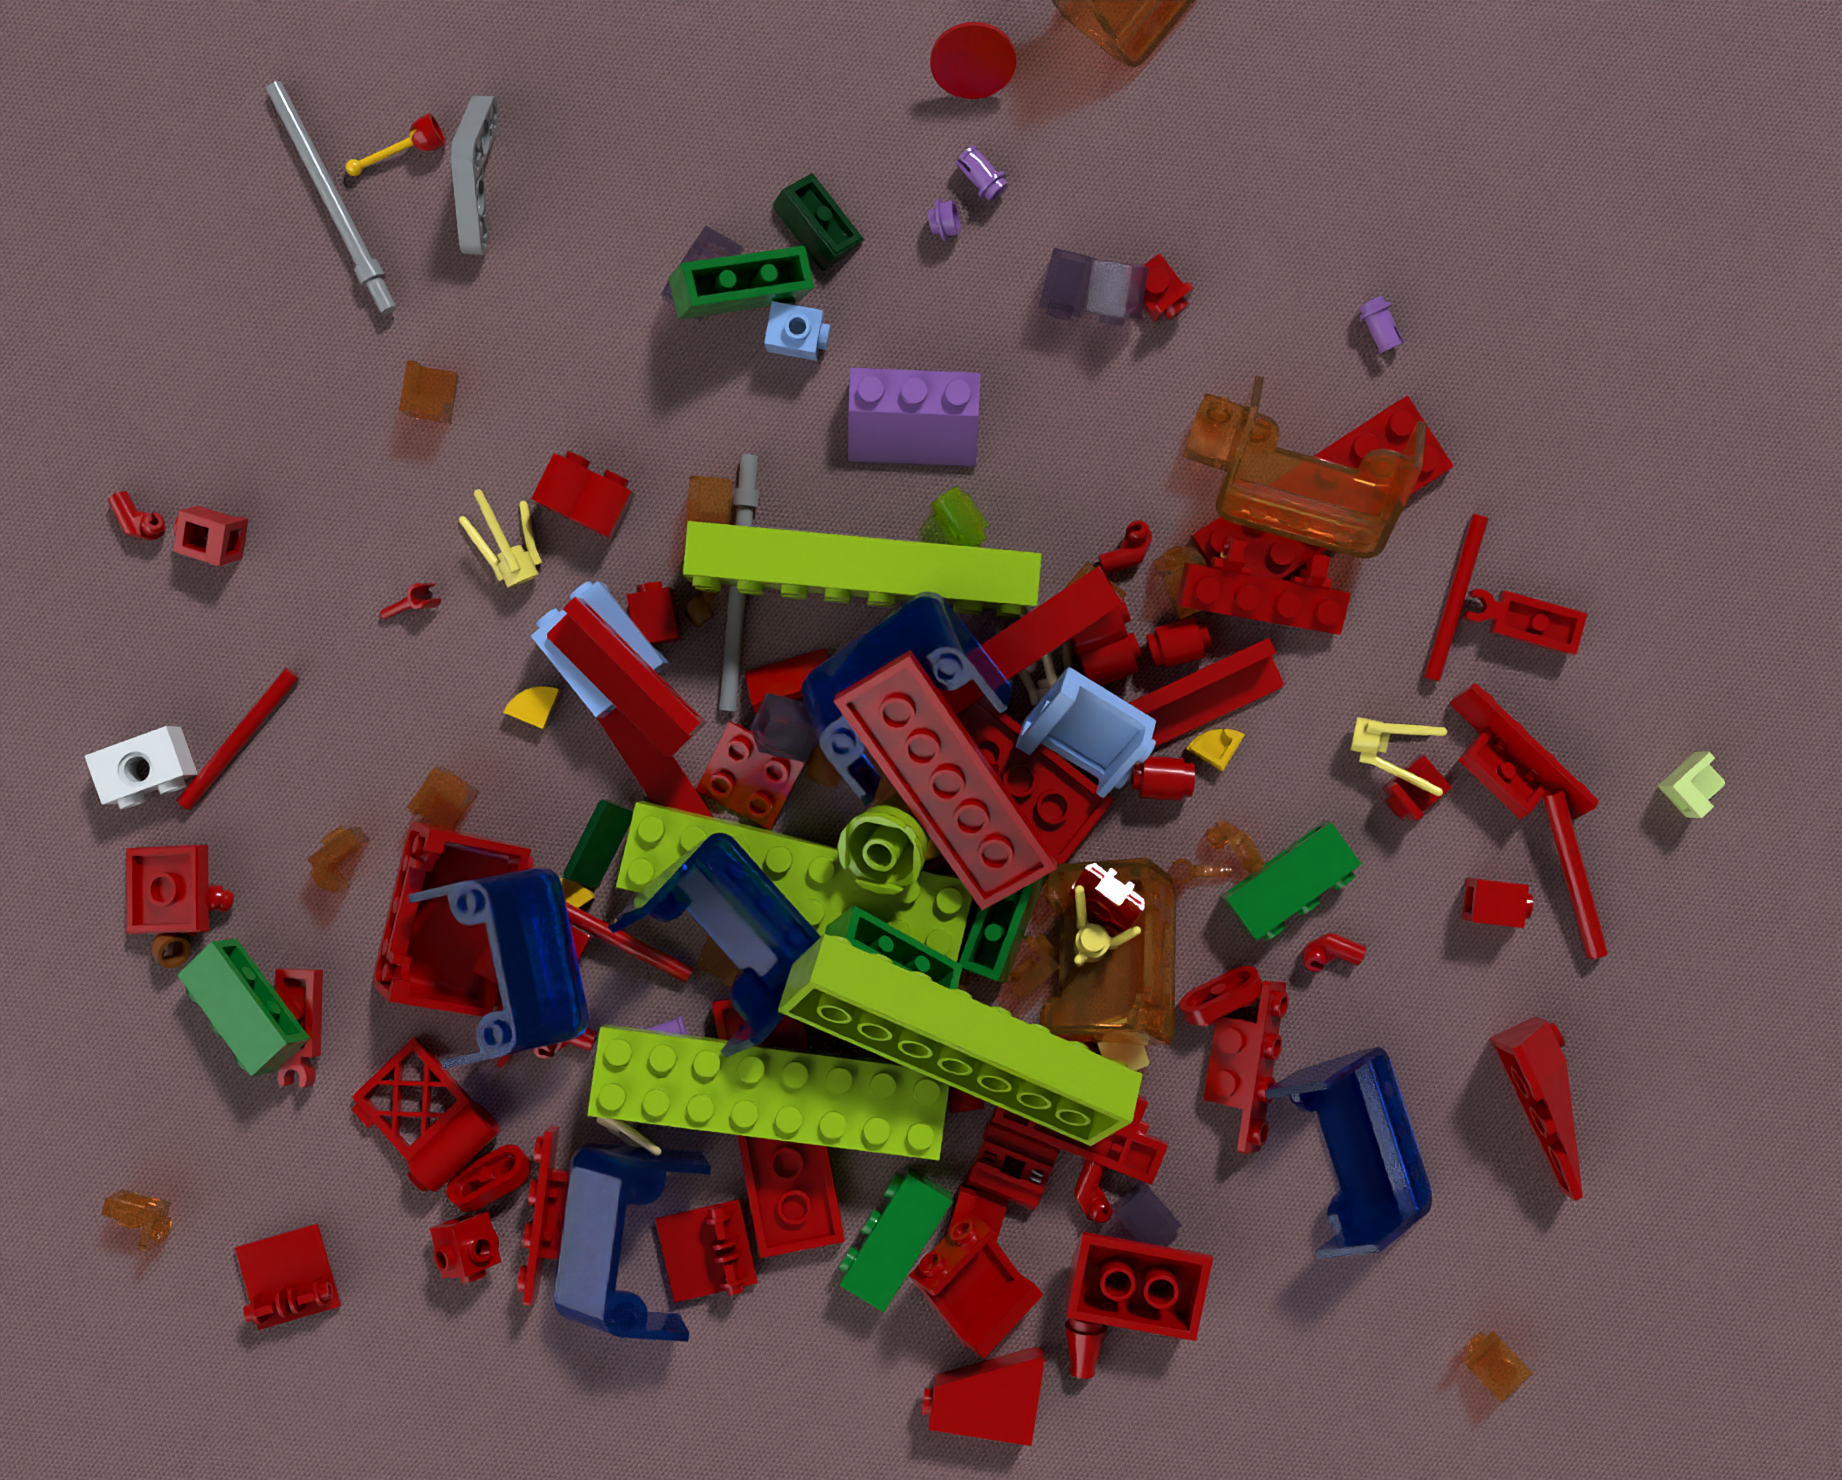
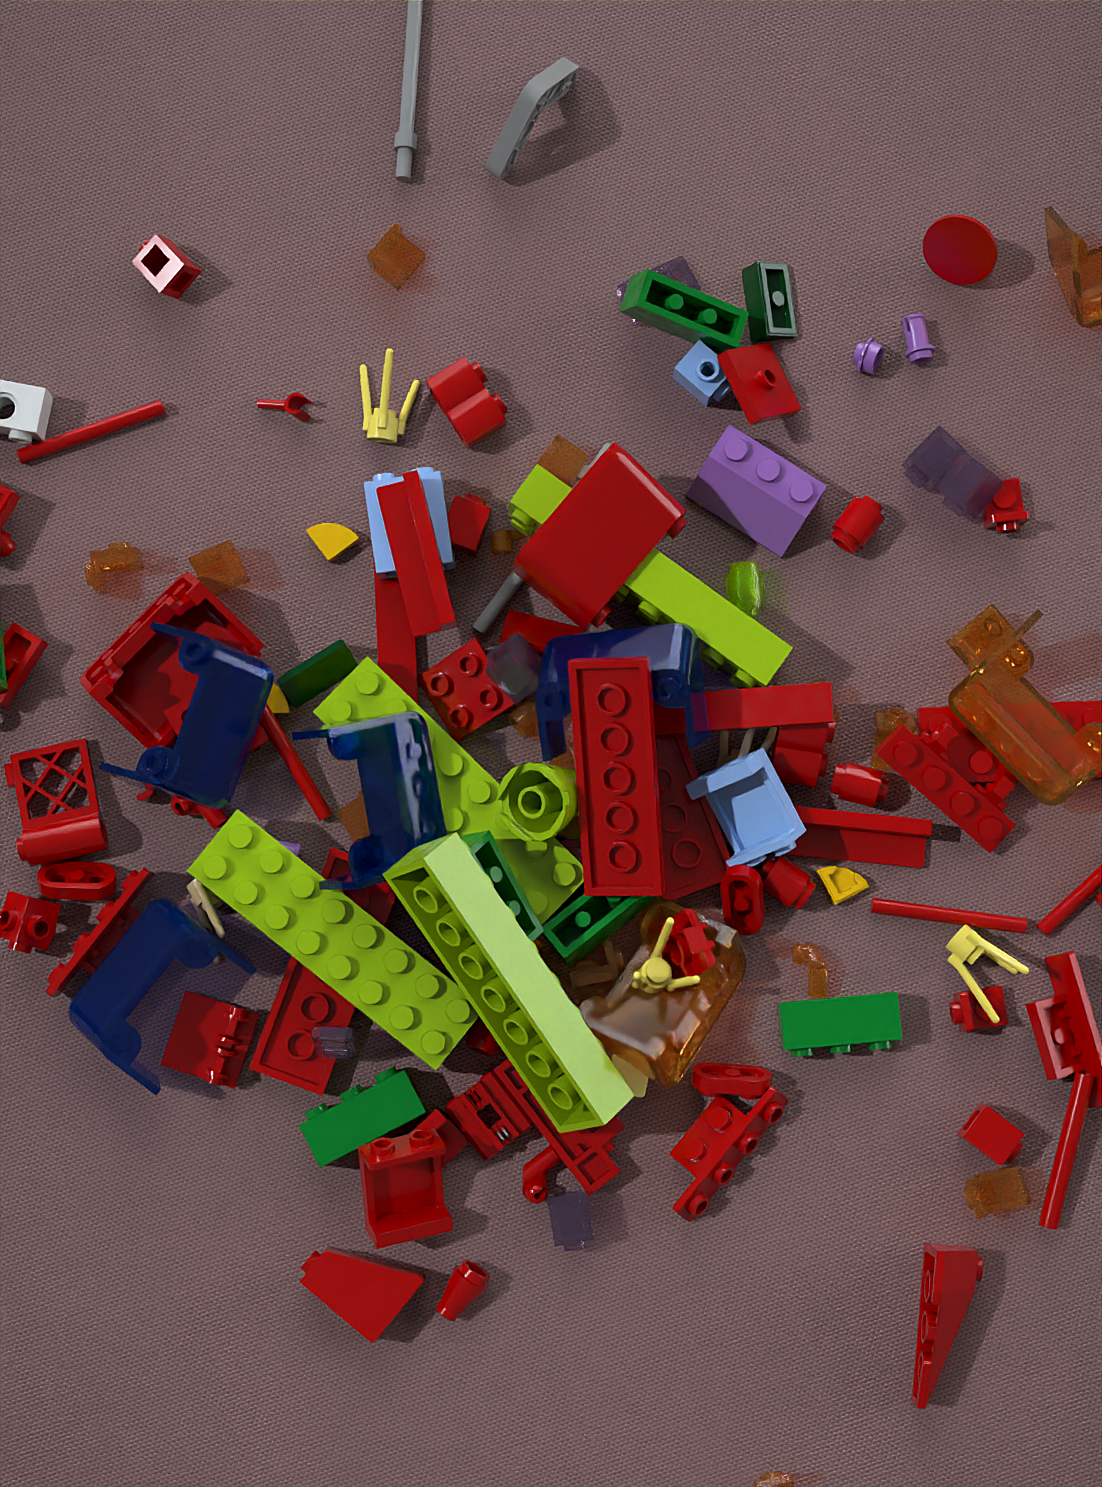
camera: 30 degrees right, 5 degrees down
red arm [107,491,166,541] -> none
hinge [345,113,446,176] -> none
red slope [1064,1232,1213,1341] -> none
red arm [1098,520,1152,575] -> none
clear orange hand [1172,858,1231,885] -> none
clear blue windscreen [1265,1047,1432,1259] -> none
red arm [1301,933,1366,972] -> none
none -> slope [312,1026,358,1059]
none -> red windscreen [513,442,688,632]
none -> red plate [717,343,802,425]
none -> red plate [721,864,765,935]
none -> red brick [830,496,885,555]
none -> red bar [870,897,1027,934]
none -> clear orange bracket [964,1164,1031,1219]

